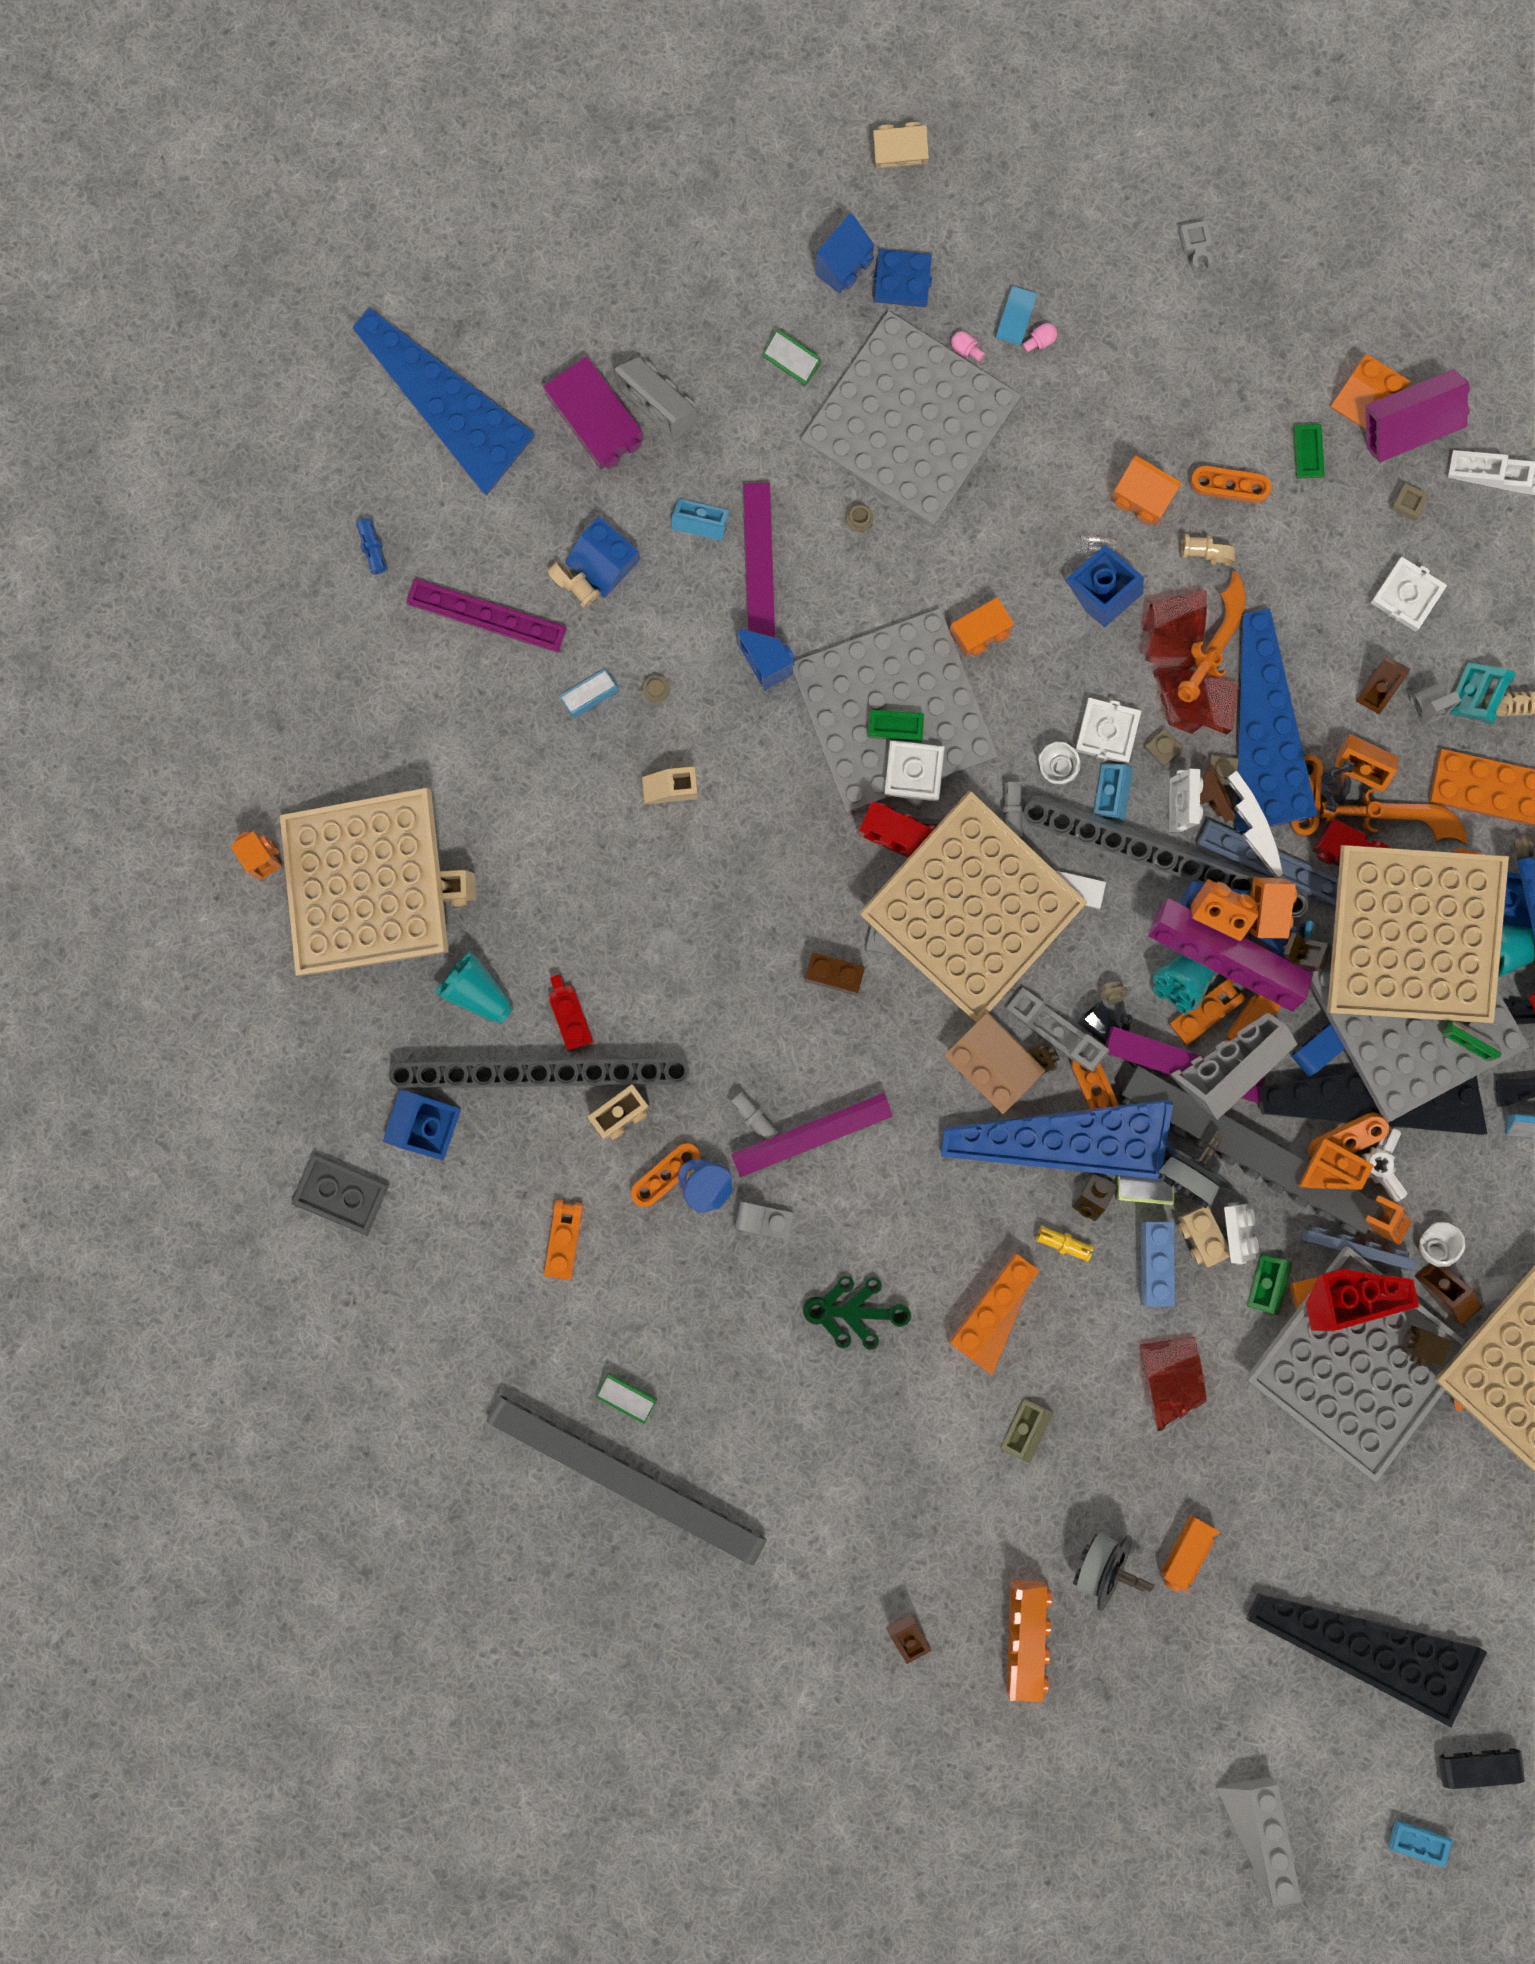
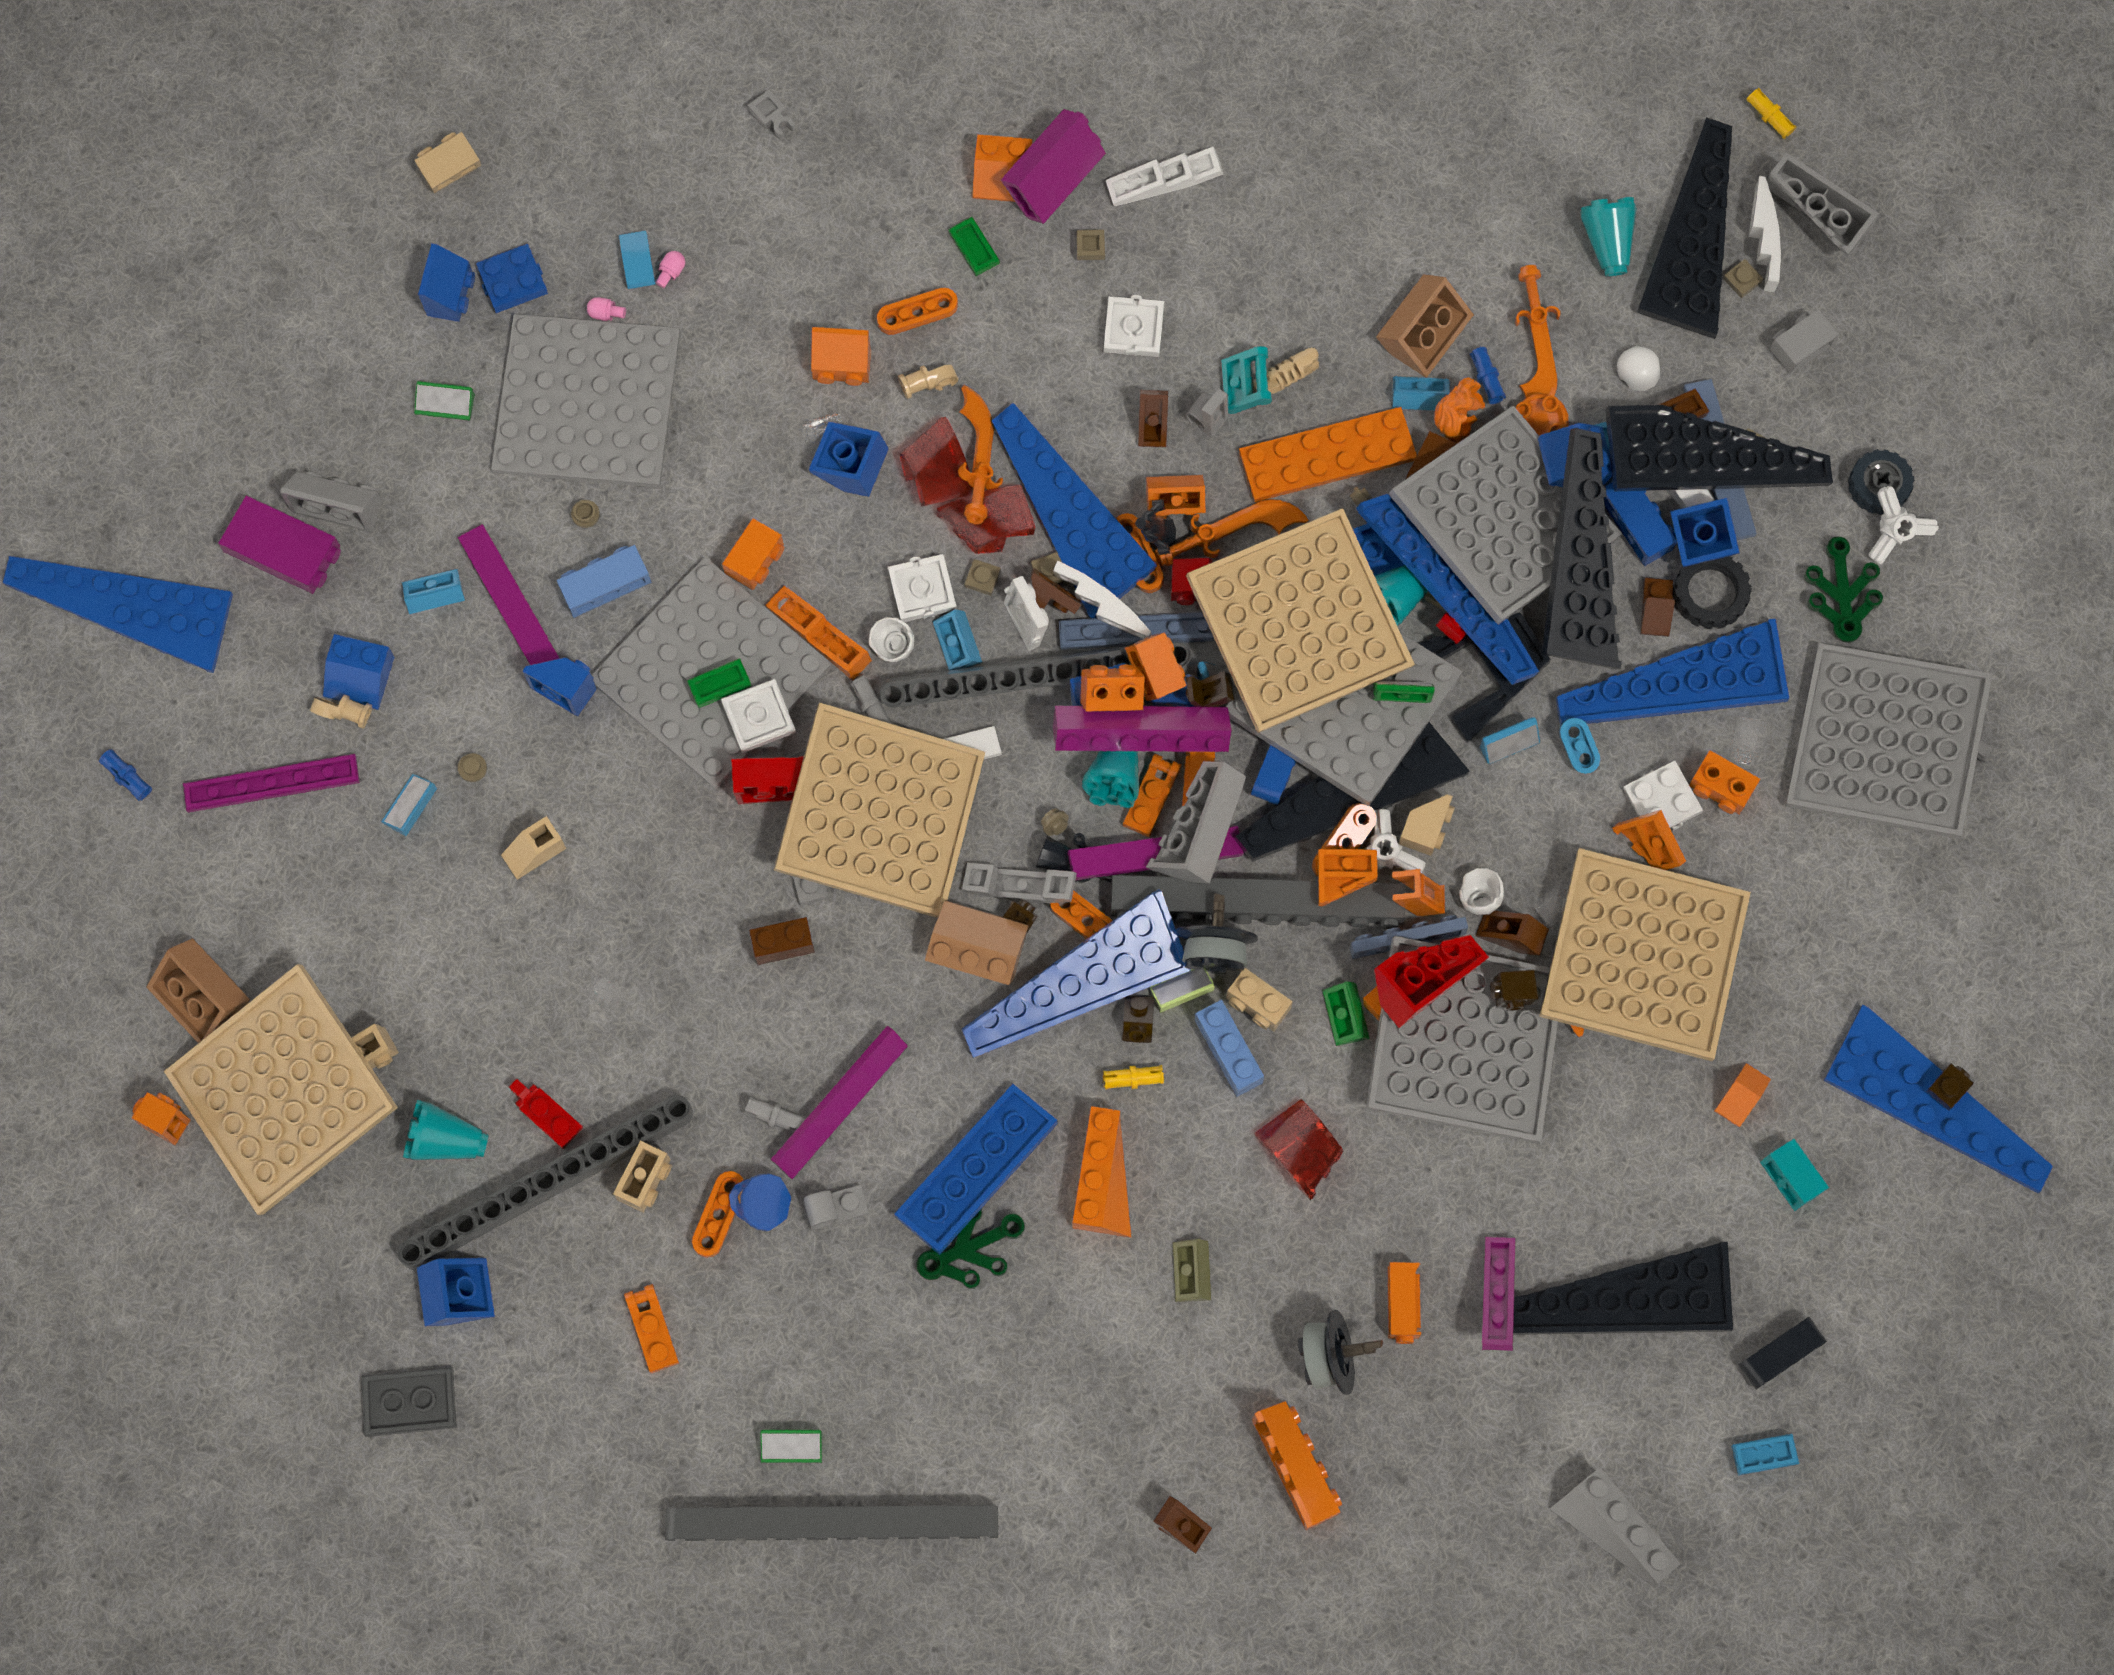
camera: 30 degrees left, 10 degrees down
white plate [1224,1202,1259,1265] -> none
none -> medium nougat slope [146,938,250,1043]
none -> medium blue brick [557,545,652,618]
none -> orange slope [765,585,872,681]
none -> blue plate [894,1084,1058,1255]
none -> tan slope [1399,794,1455,856]
none -> magenta plate [1482,1237,1516,1351]

